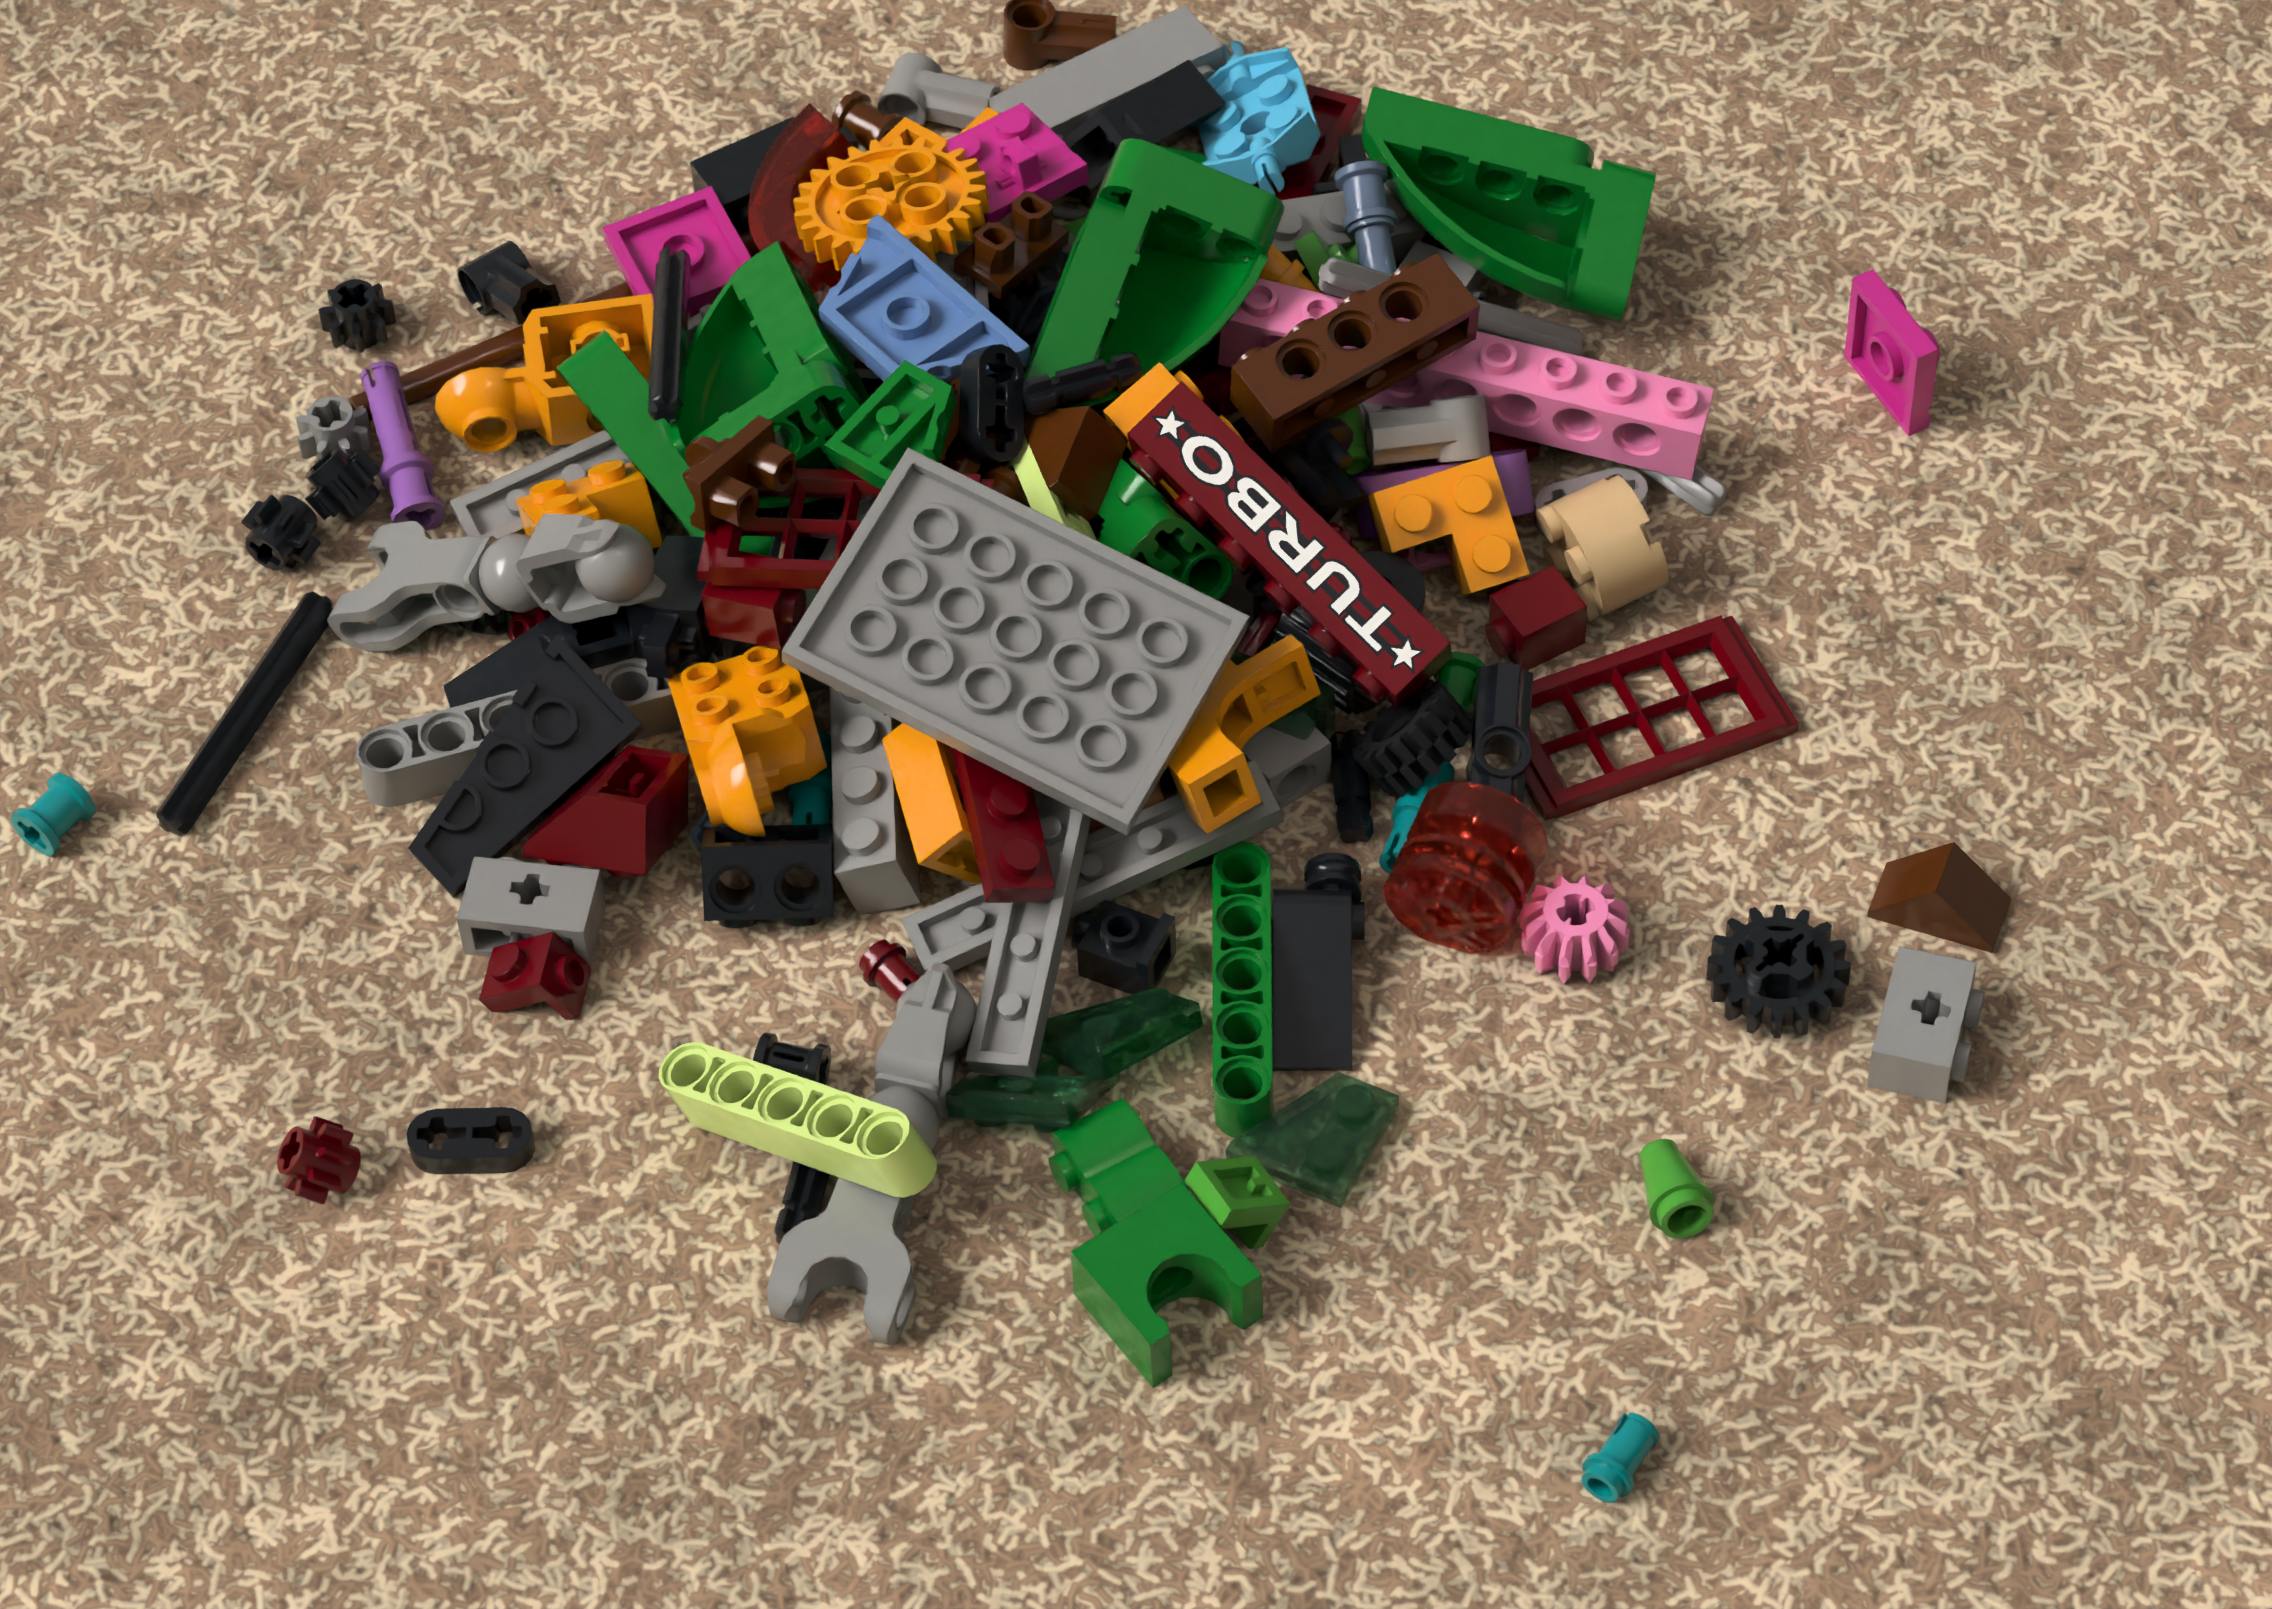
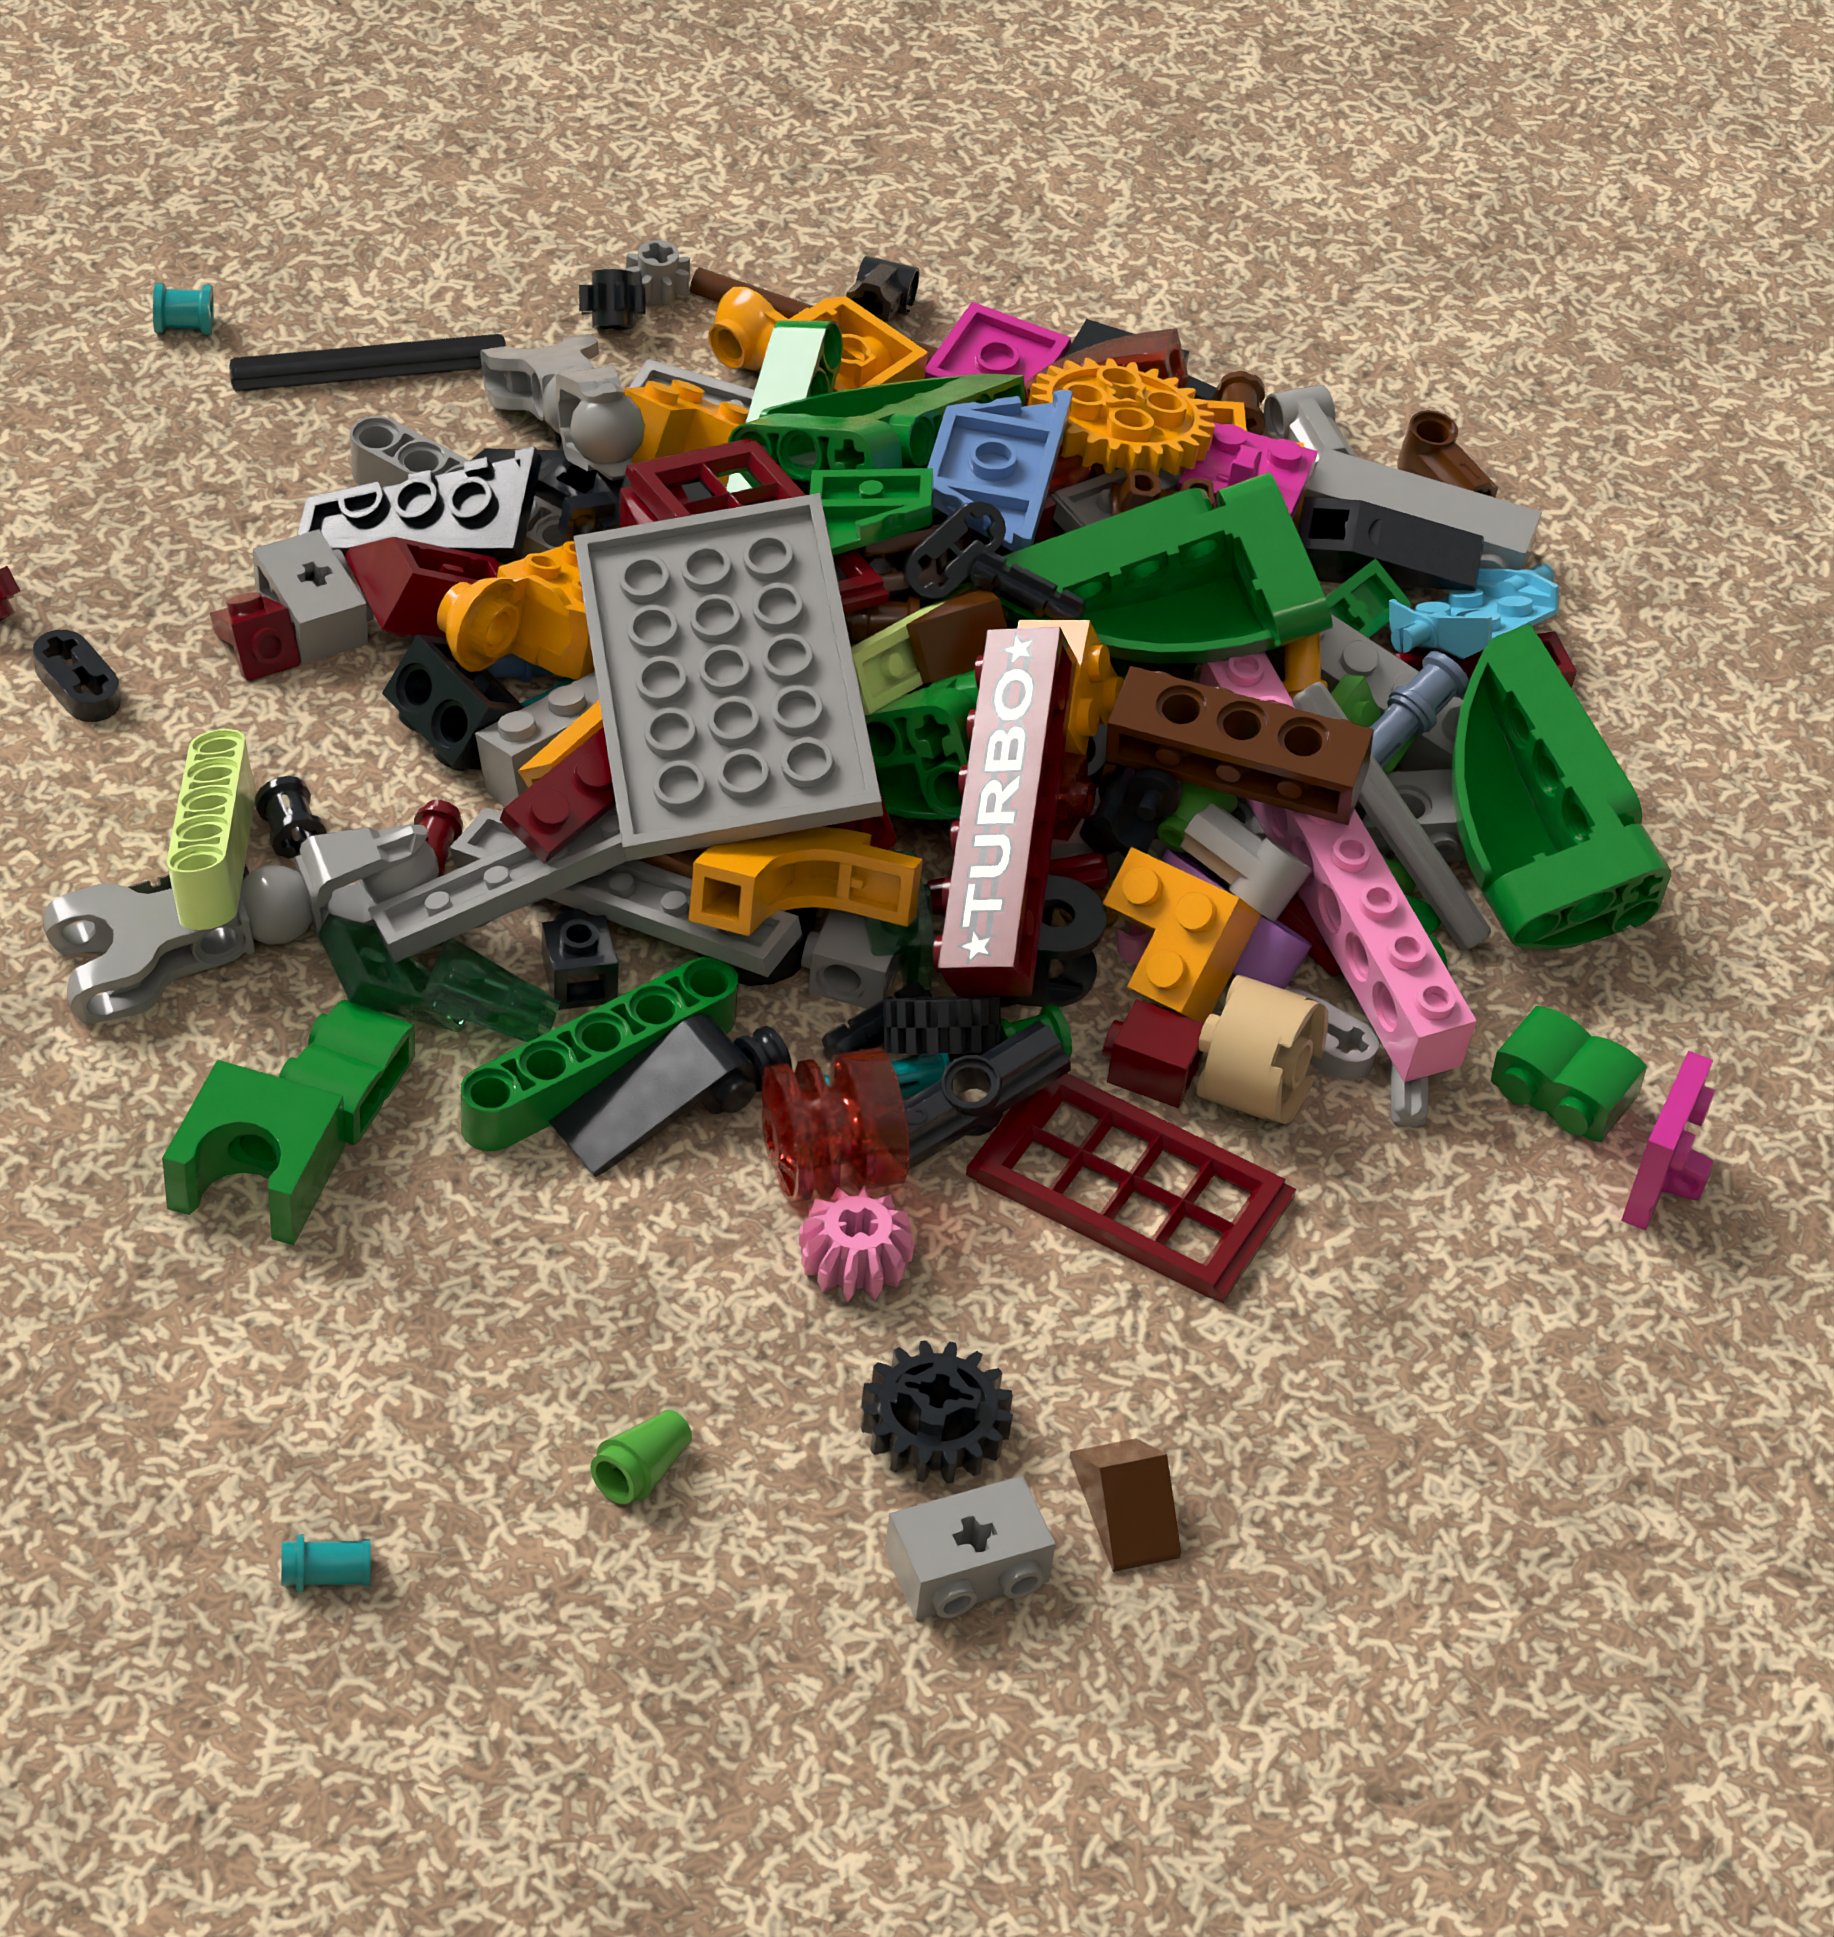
camera: 45 degrees right, 5 degrees down
black gear [241,495,321,570] -> none
black gear [318,279,396,353] -> none
medium lavender pin [360,361,446,530] -> none
black axle [648,246,691,424] -> none
reddish brown hips [683,415,797,532] -> none
bright green bracket [1184,1156,1290,1249] -> none
clear green wing [1226,1072,1399,1209] -> none
none -> green brick [1490,1006,1647,1142]

